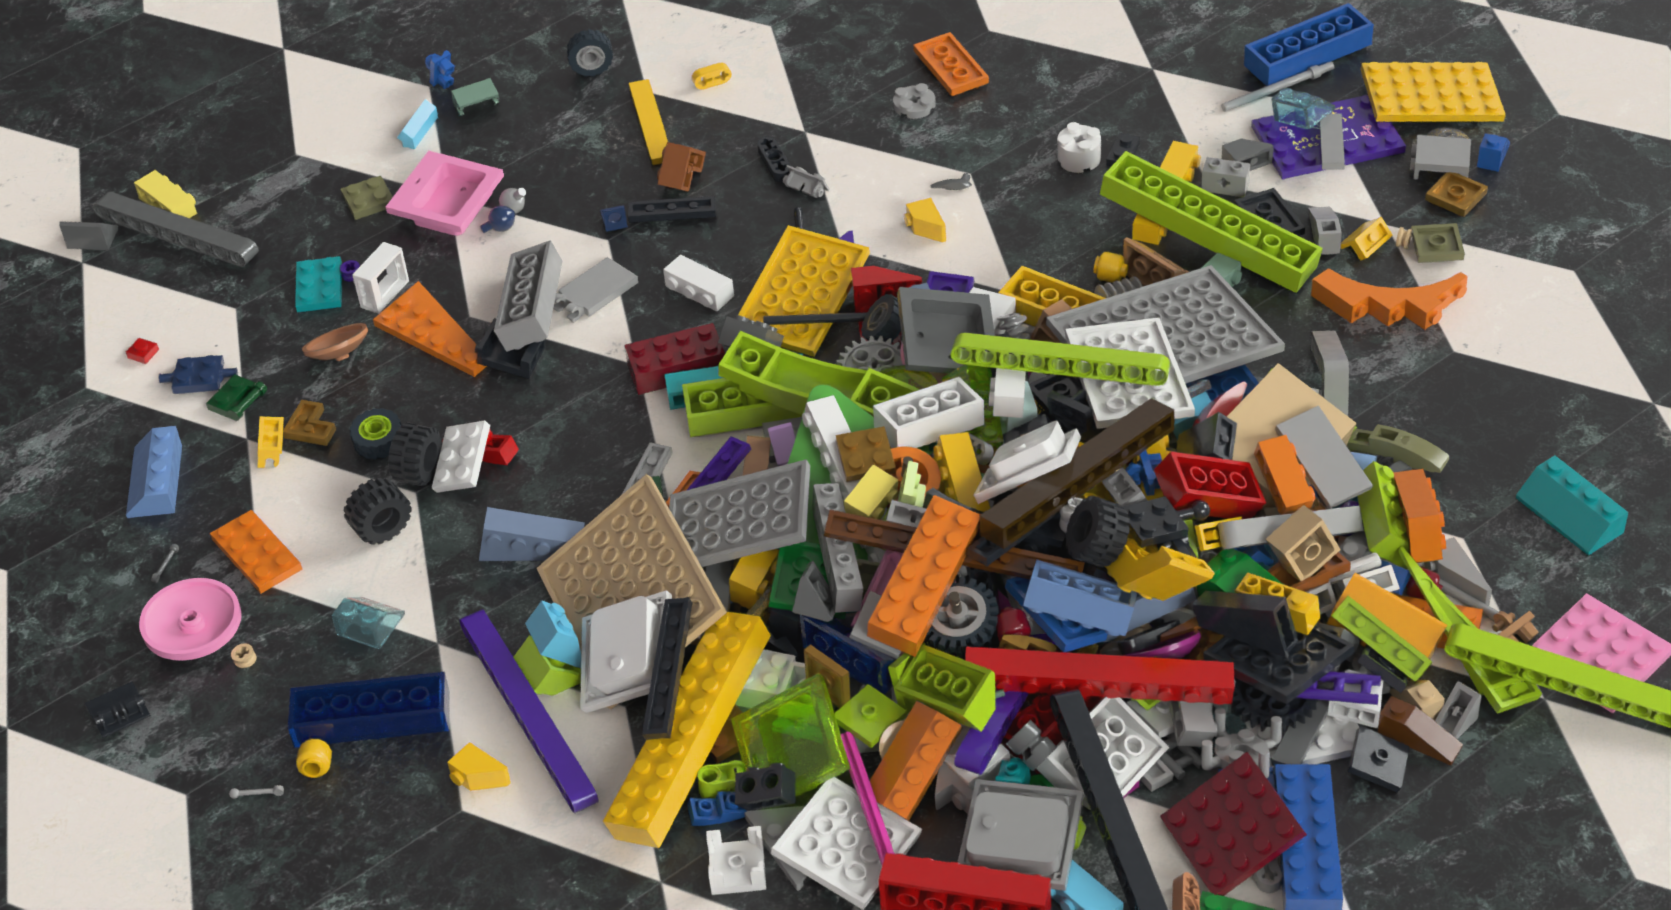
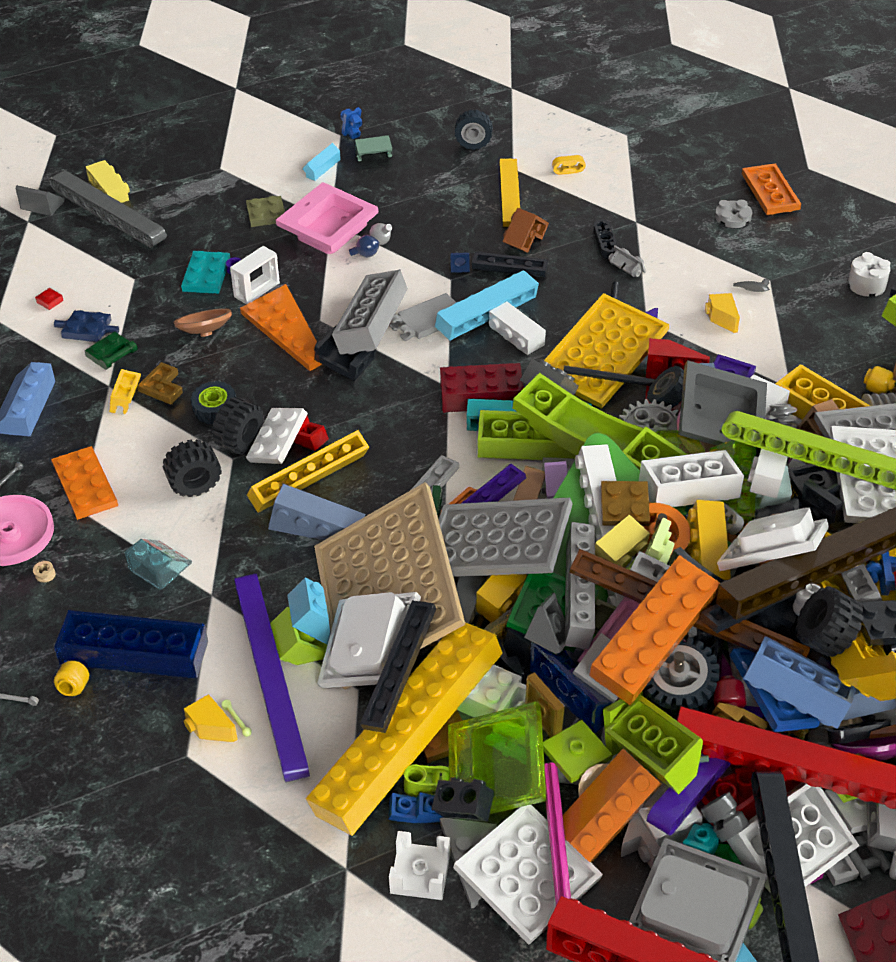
camera: 10 degrees right, 0 degrees up
none -> yellowish green hinge [222,700,252,737]
none -> yellow brick [247,430,369,513]
none -> medium azure brick [435,270,539,340]

